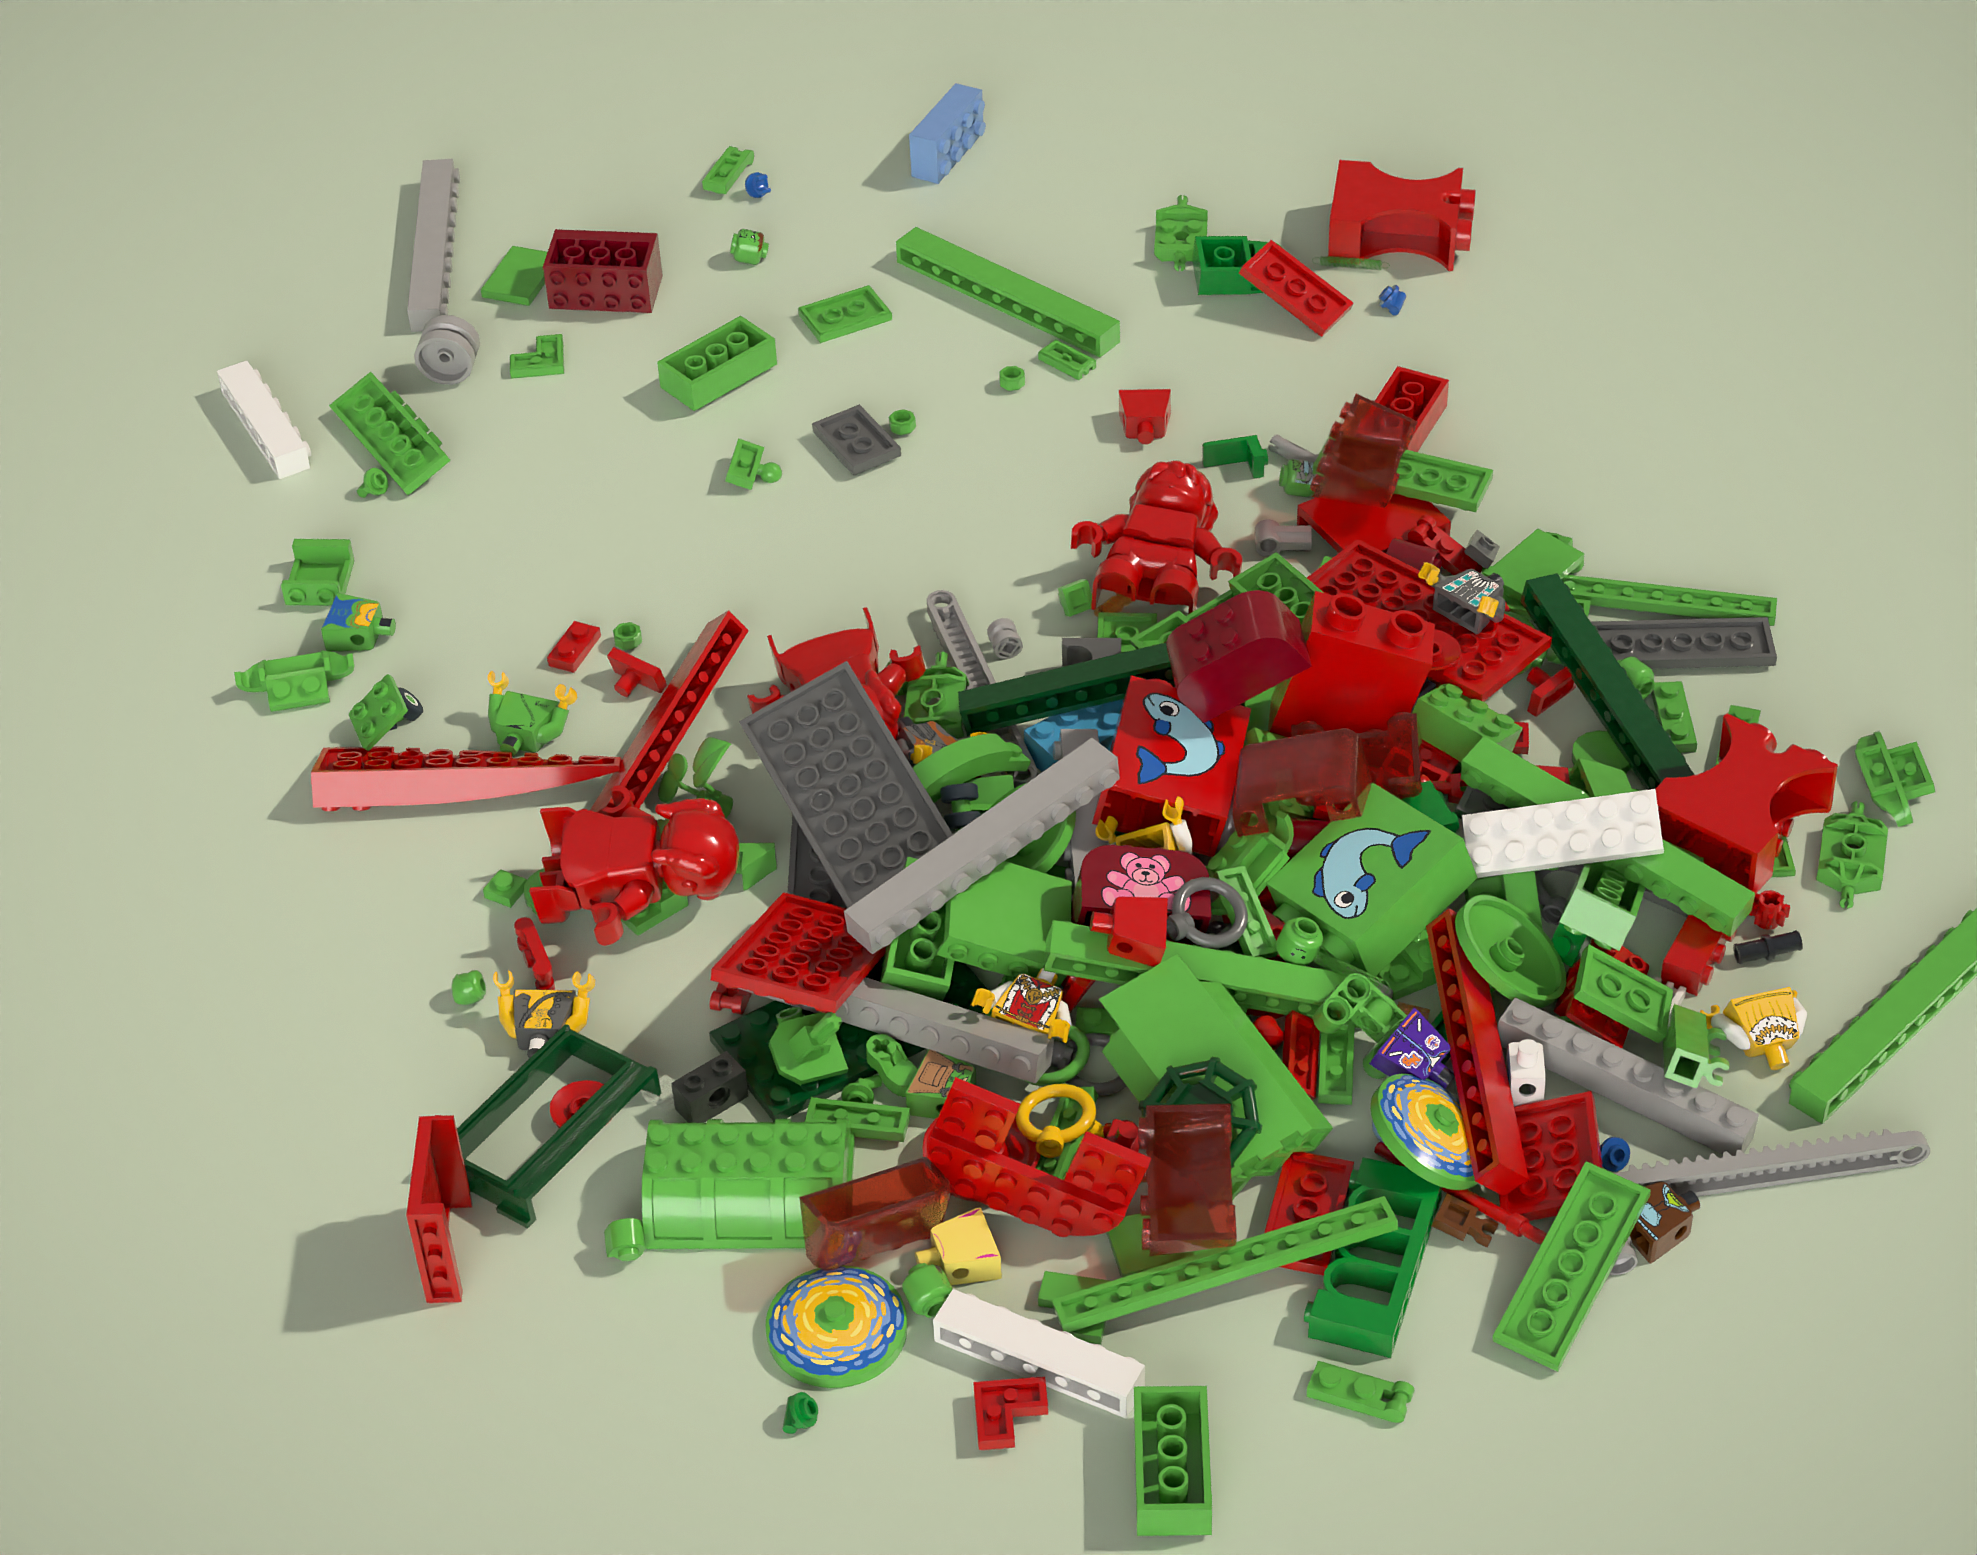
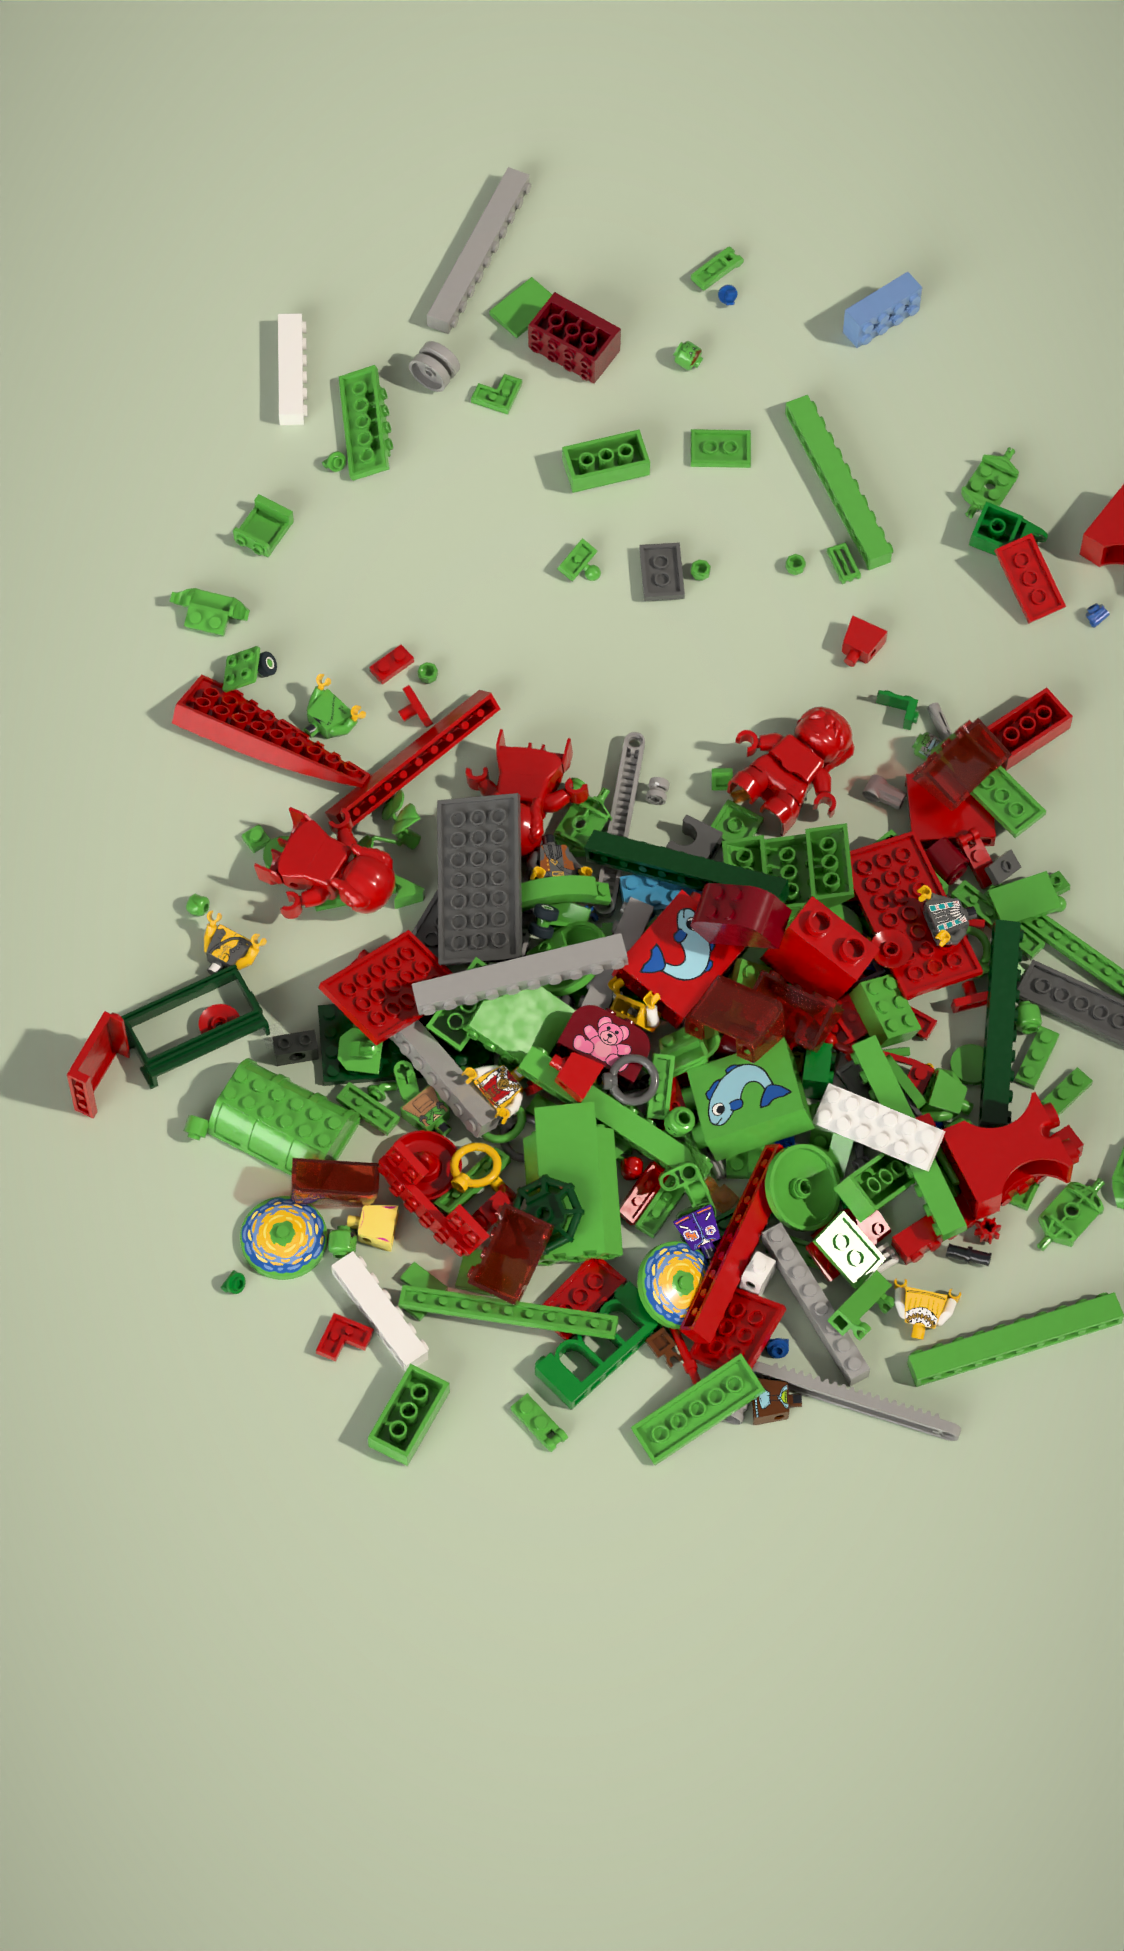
camera: 25 degrees right, 20 degrees up
bright green torso [321,593,396,652] -> none
red plate [514,917,555,990] -> none
bright green piece [1312,256,1390,270] -> none

